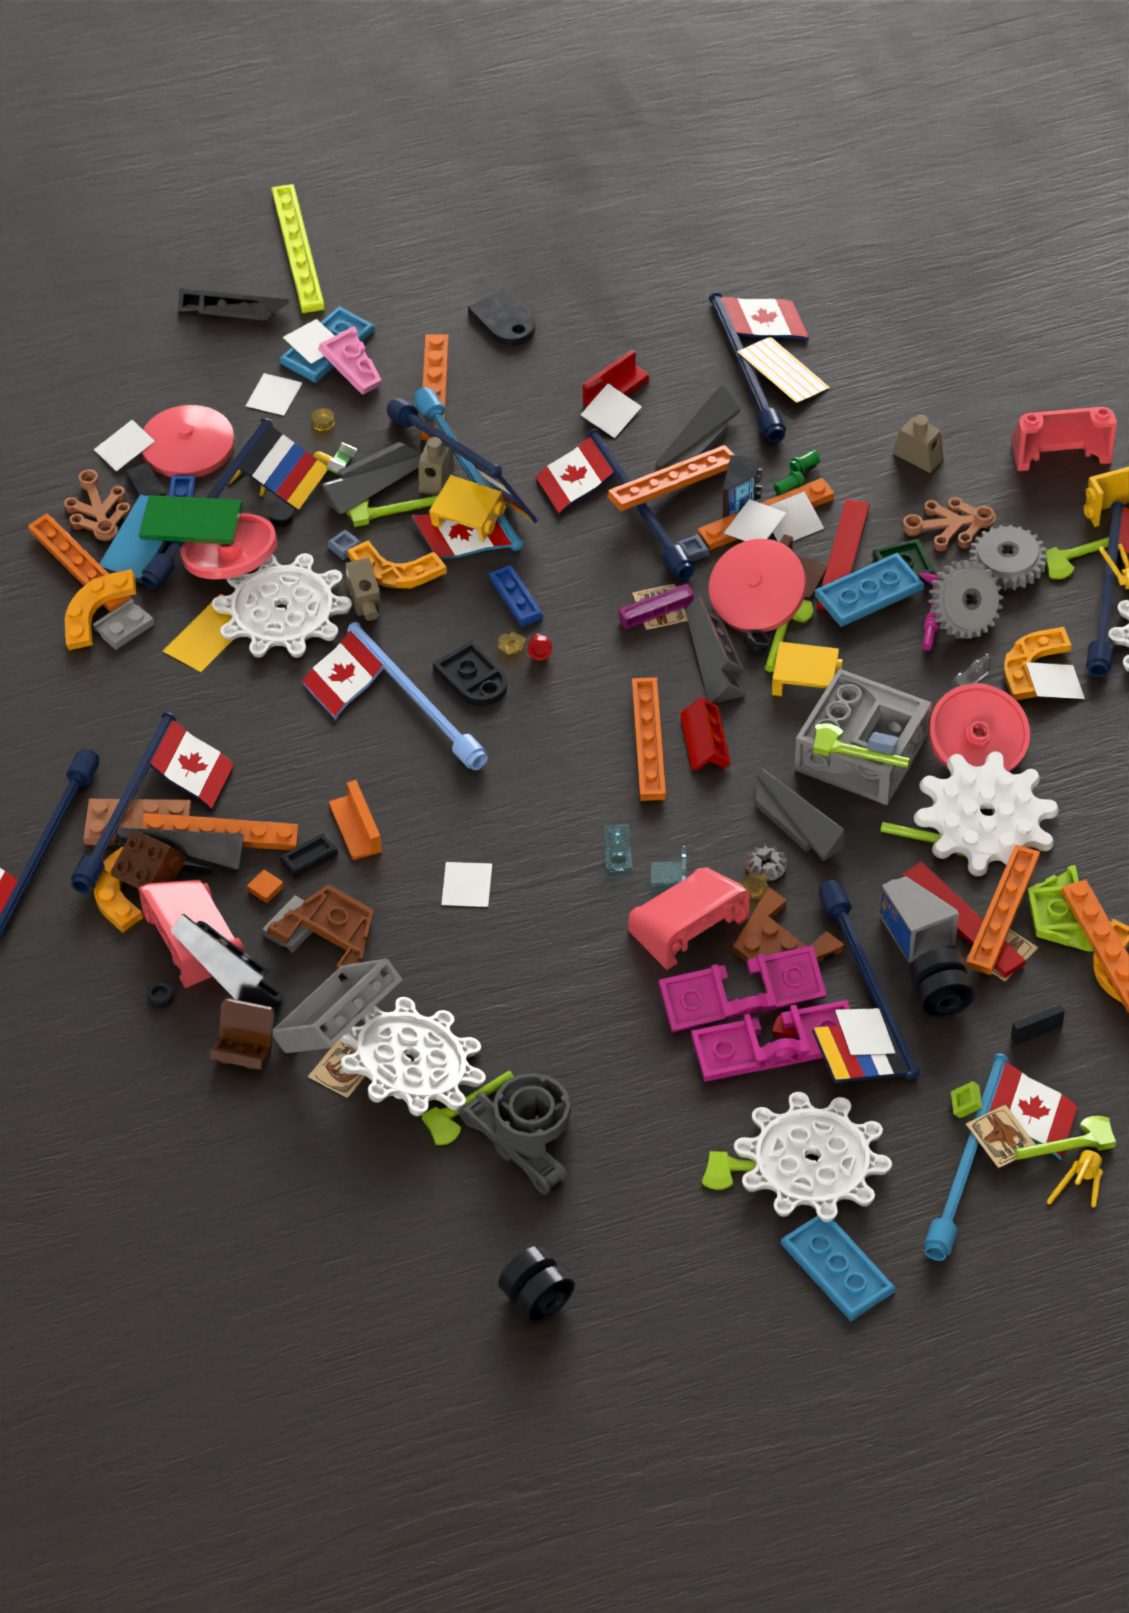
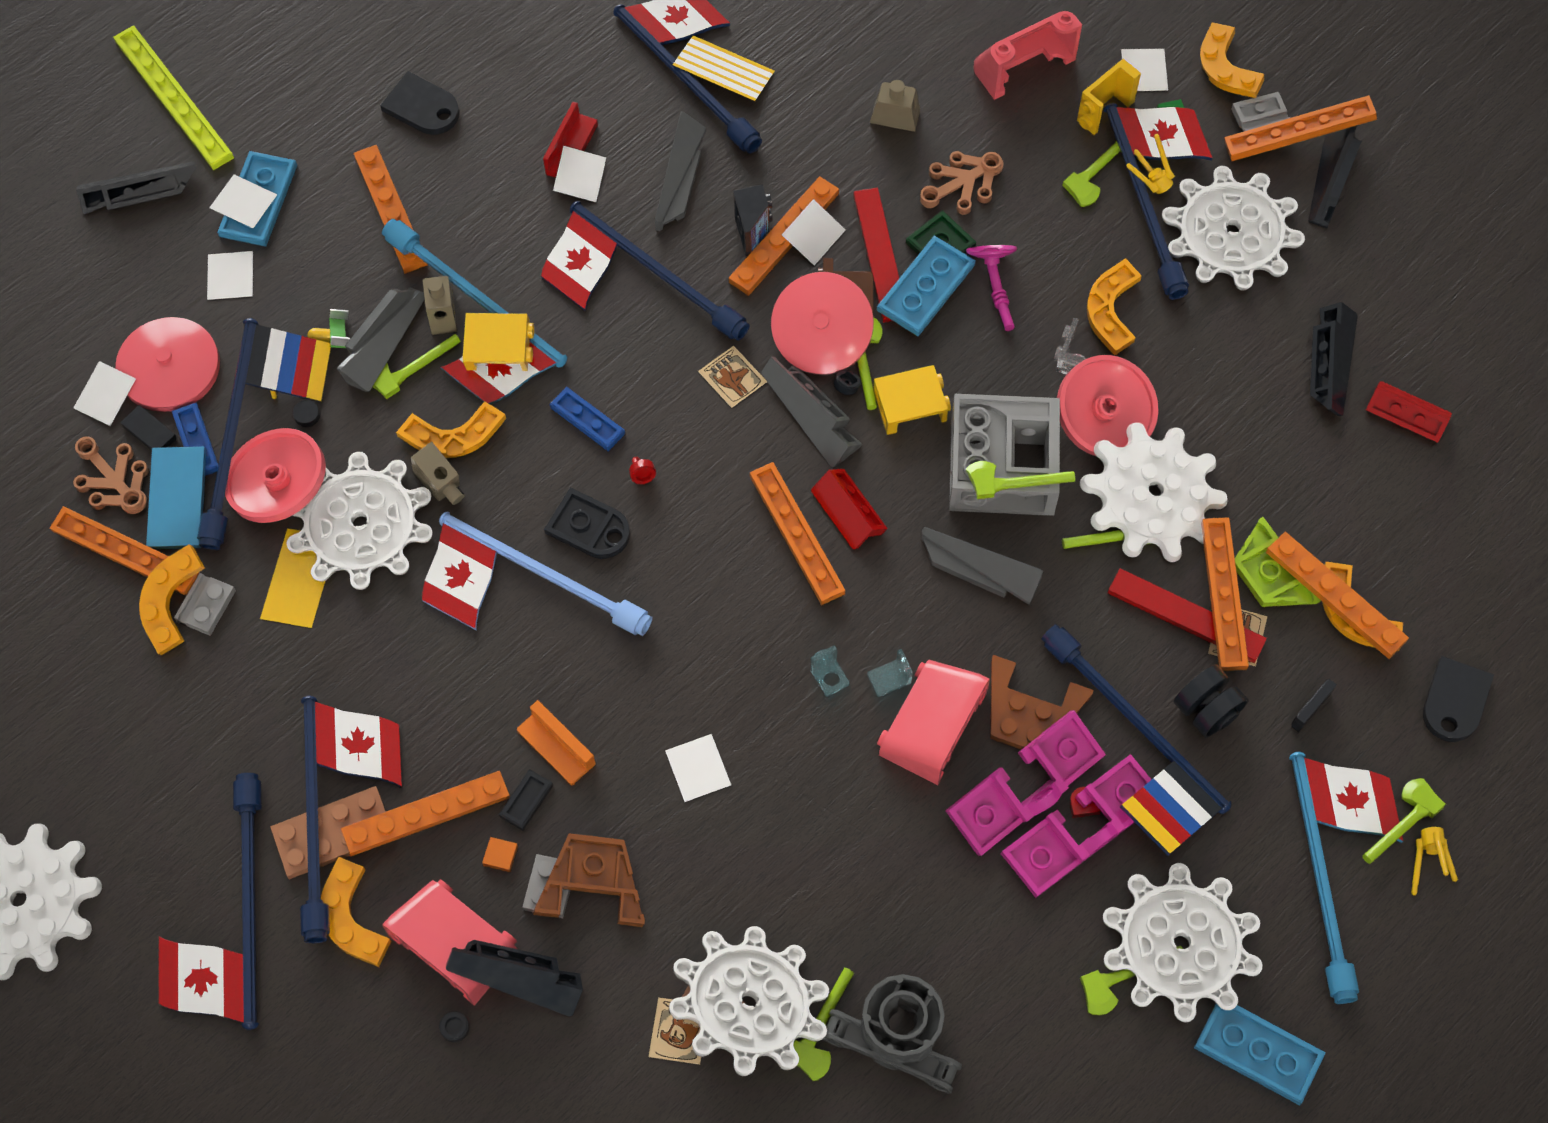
camera: 25 degrees left, 15 degrees up
reddish brown bracket [111,830,187,889] -> none
black wedge [115,827,244,875] -> none
green tile [139,495,243,545] -> none
reddish brown bracket [210,998,274,1069] -> none
light grey window [272,959,403,1053] -> none
clear yellow tile [311,408,335,430] -> none
bright pink wing [318,326,381,395] -> none
sand blue tile [327,530,361,560] -> none
dark blue flag [387,398,538,523] -> none
clear yellow plant [499,632,526,655] -> none
orange plate [608,445,734,511] -> none
magenta piece [619,584,694,629] -> none
sand blue tile [676,534,709,561] -> none
white sticker [724,499,786,541] -> none
clear yellow plant [739,874,769,900] -> none
light grey gear [746,844,787,881] -> none
green pin [773,471,805,496] -> none
green pin [789,450,820,474] -> none
white sticker [835,1008,895,1055] -> none
sand blue tile [867,732,899,755] -> none
light grey slope [880,876,959,963] -> none
light grey gear [928,560,1003,639] -> none
lime tile [951,1081,982,1118] -> none
sticker [966,1105,1036,1168] -> none
light grey gear [969,525,1047,590] -> none
white sticker [1026,662,1085,699] -> none

